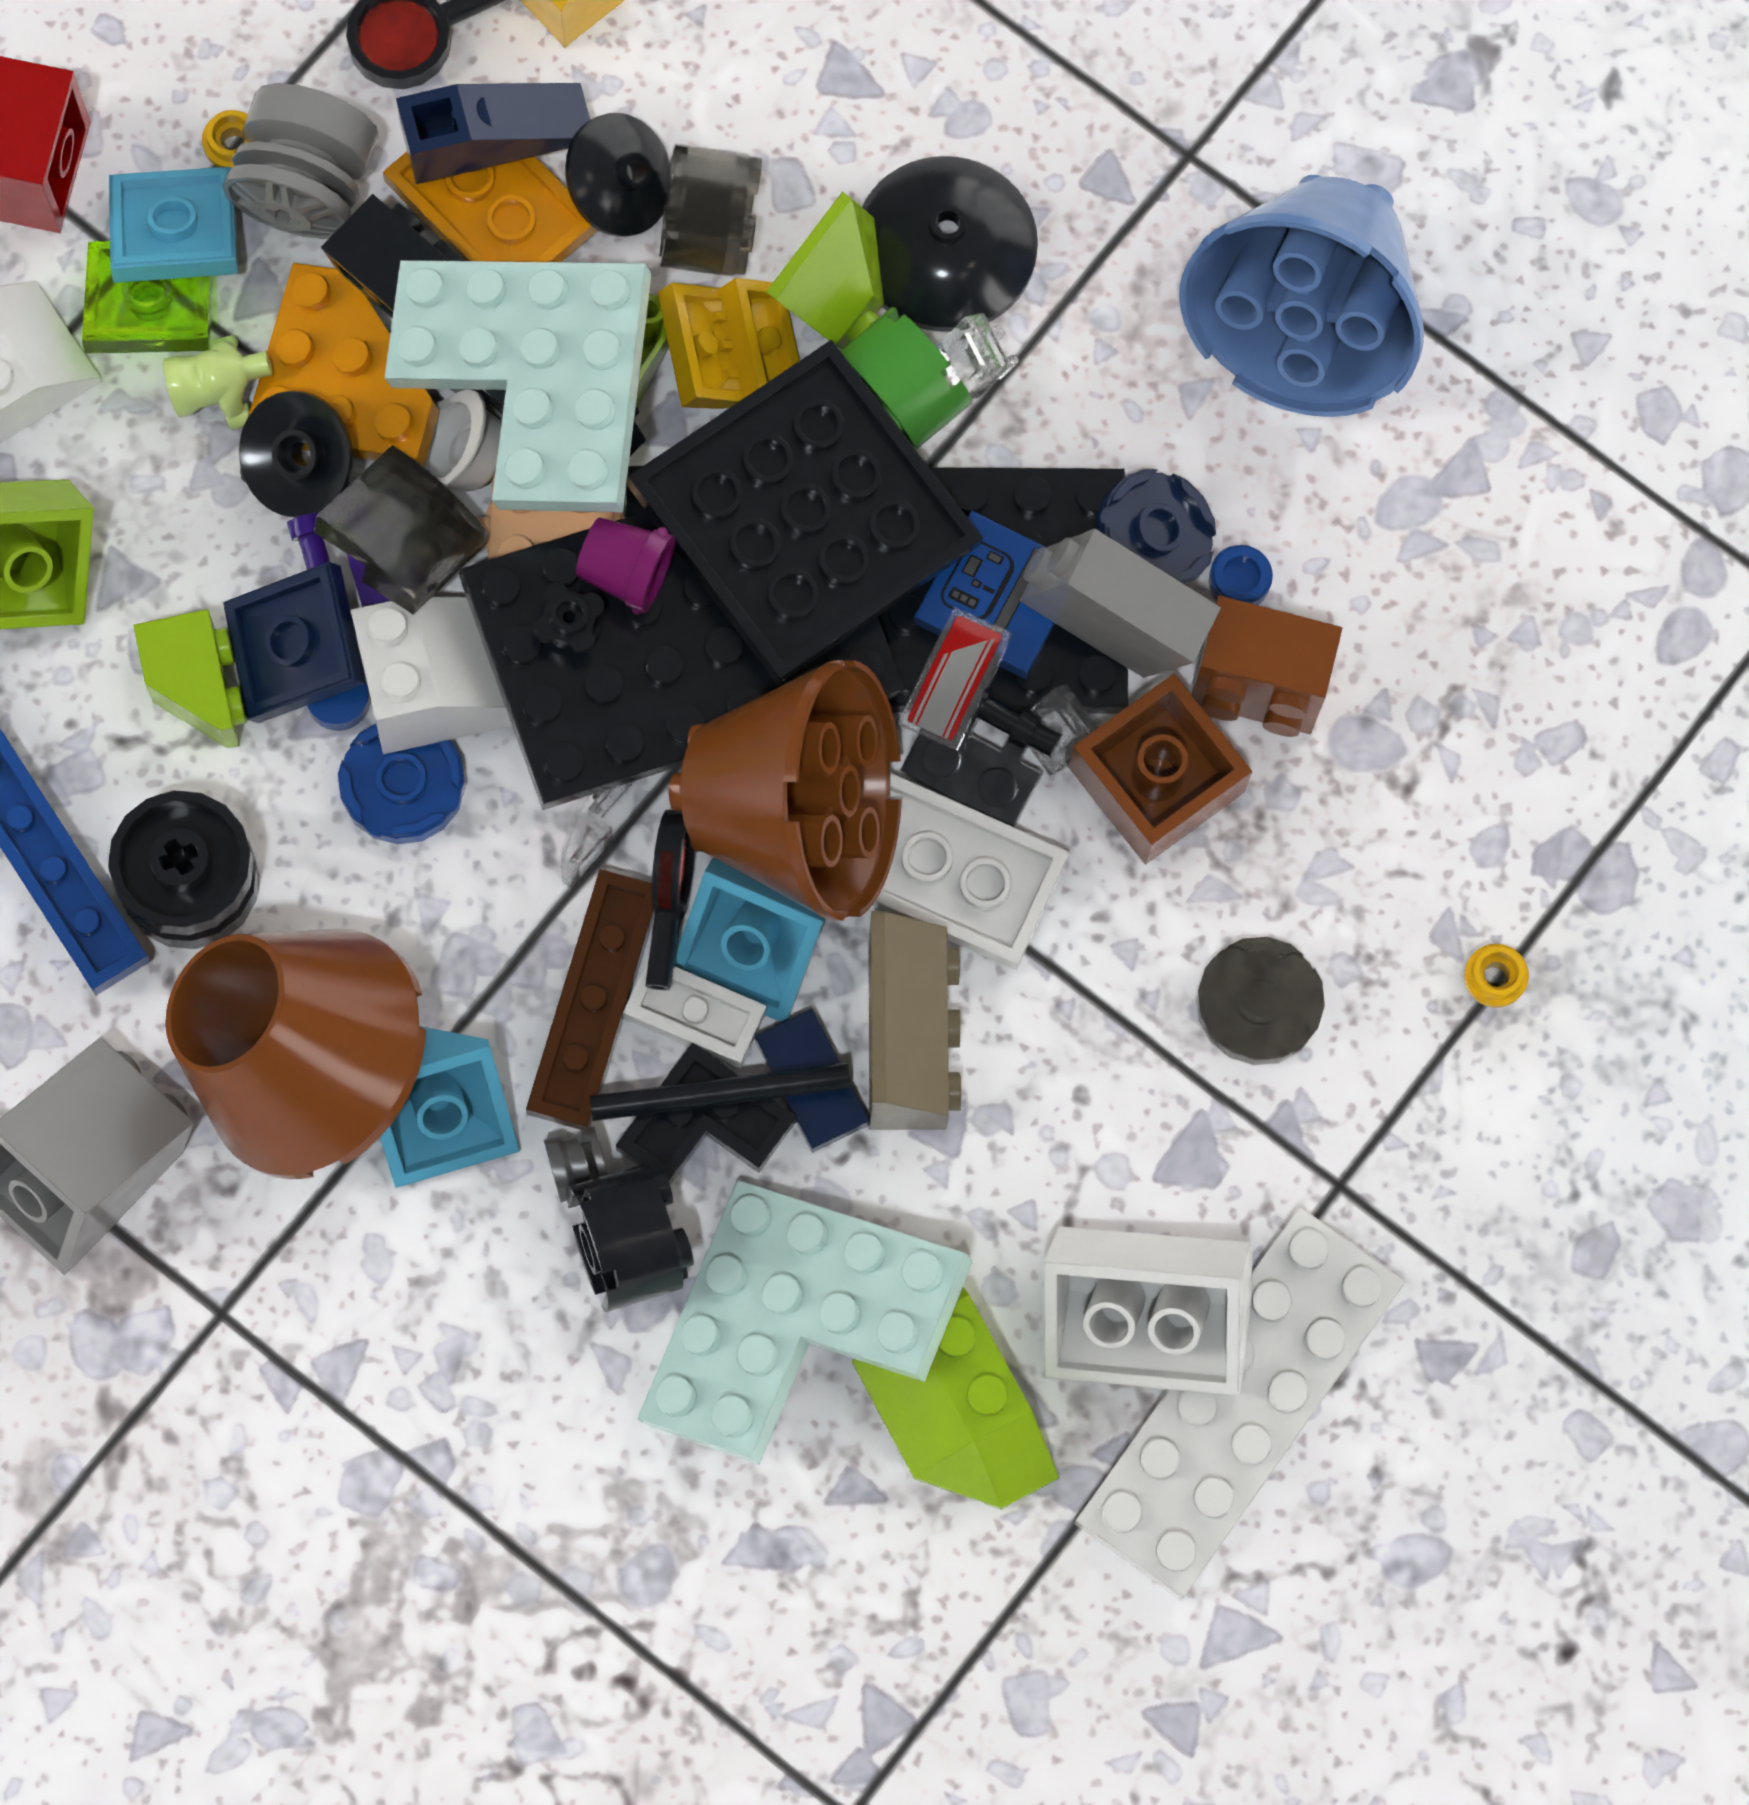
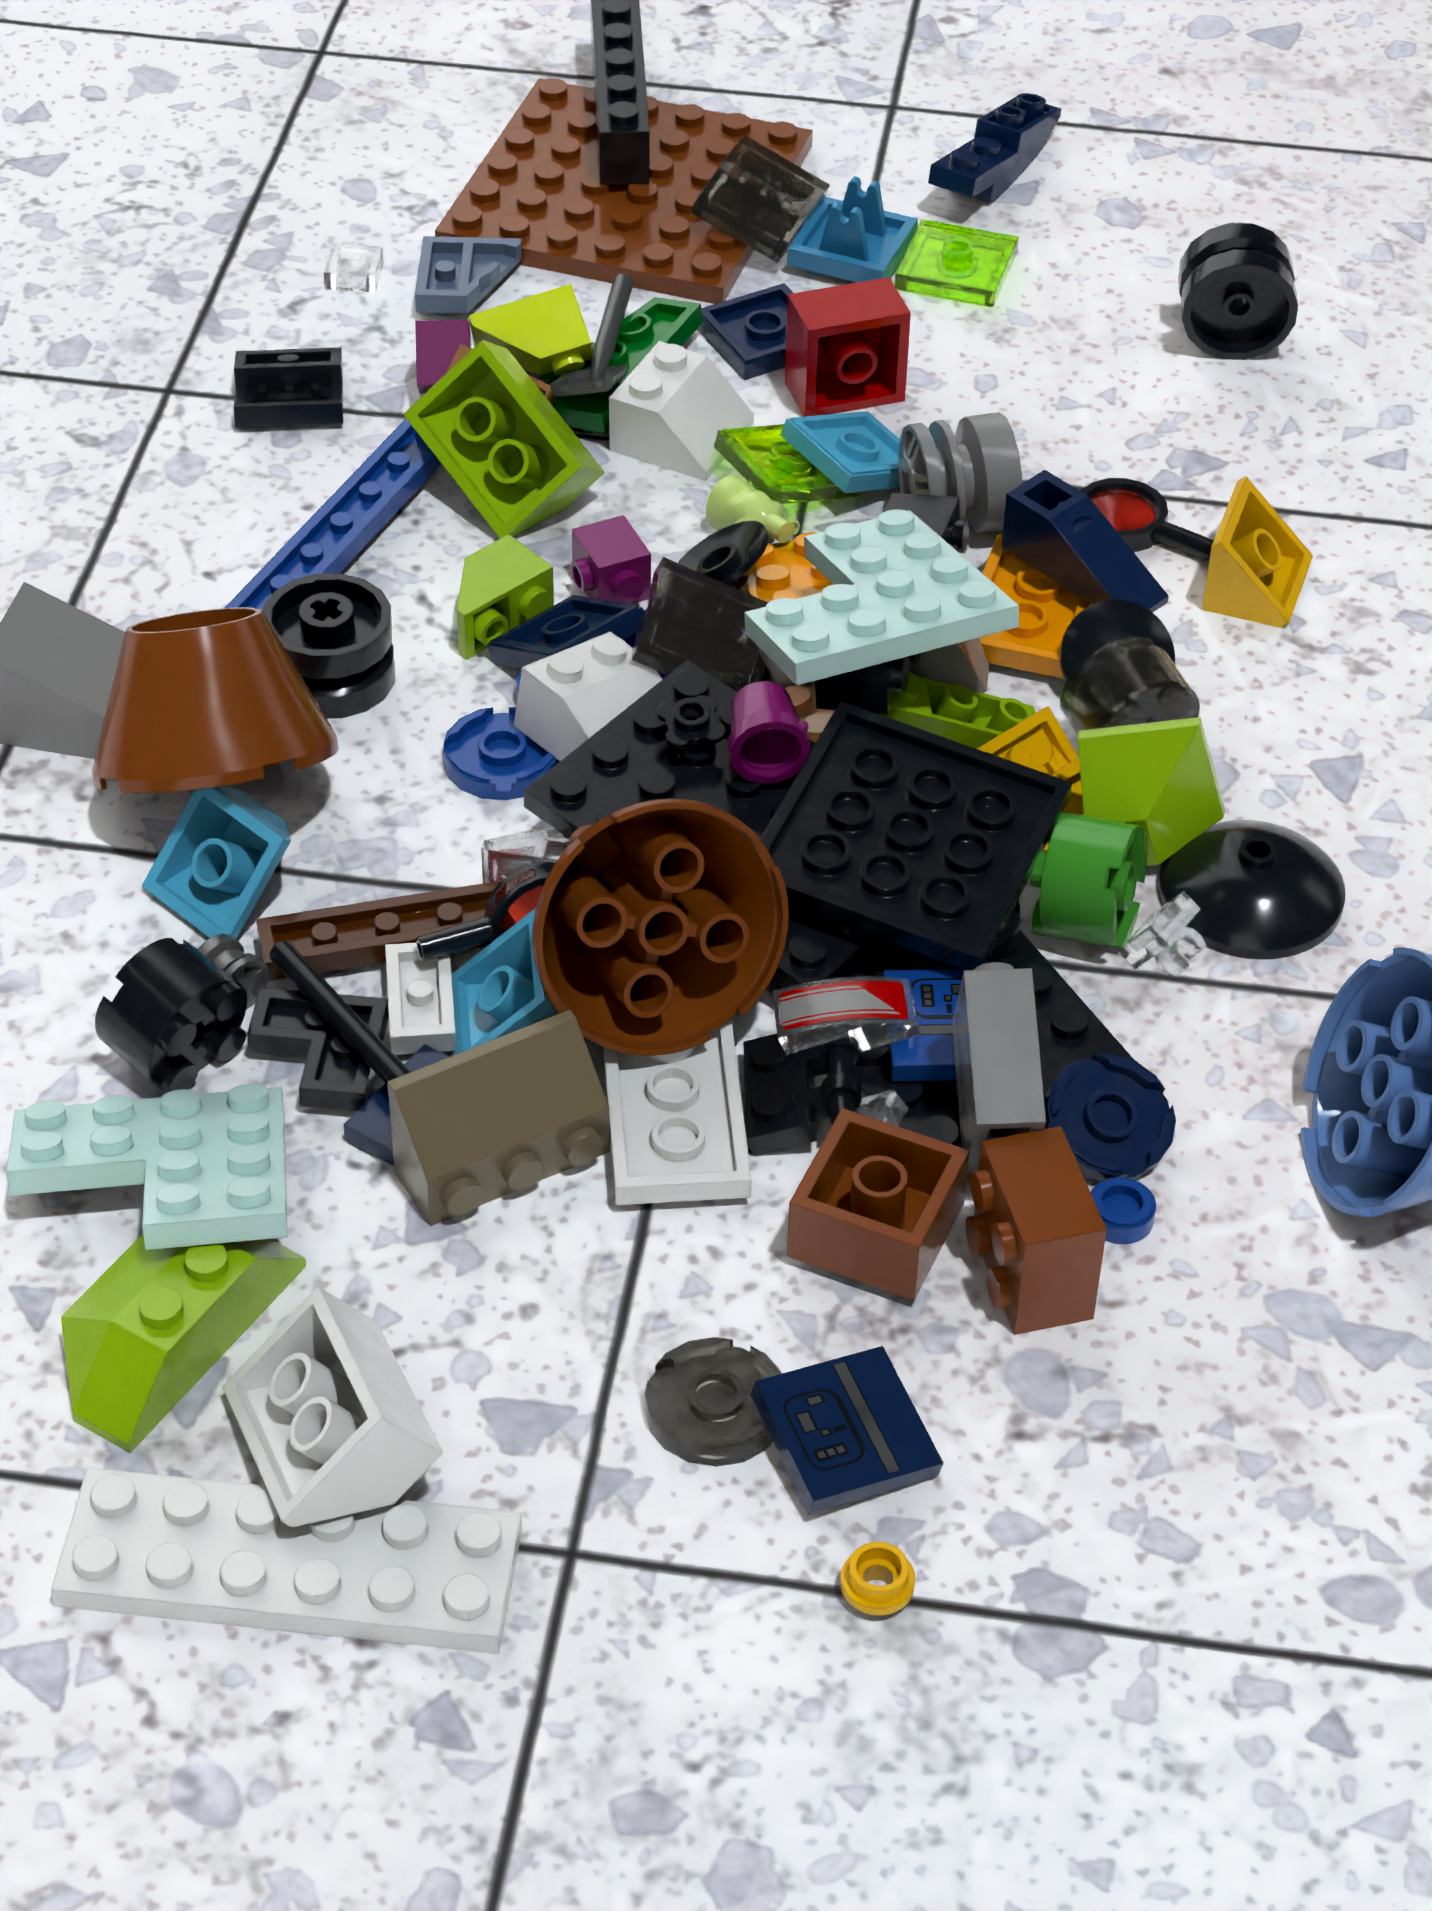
camera: 65 degrees right, 30 degrees down
none -> magenta brick [571,515,651,604]
none -> dark blue tile [750,1346,944,1514]

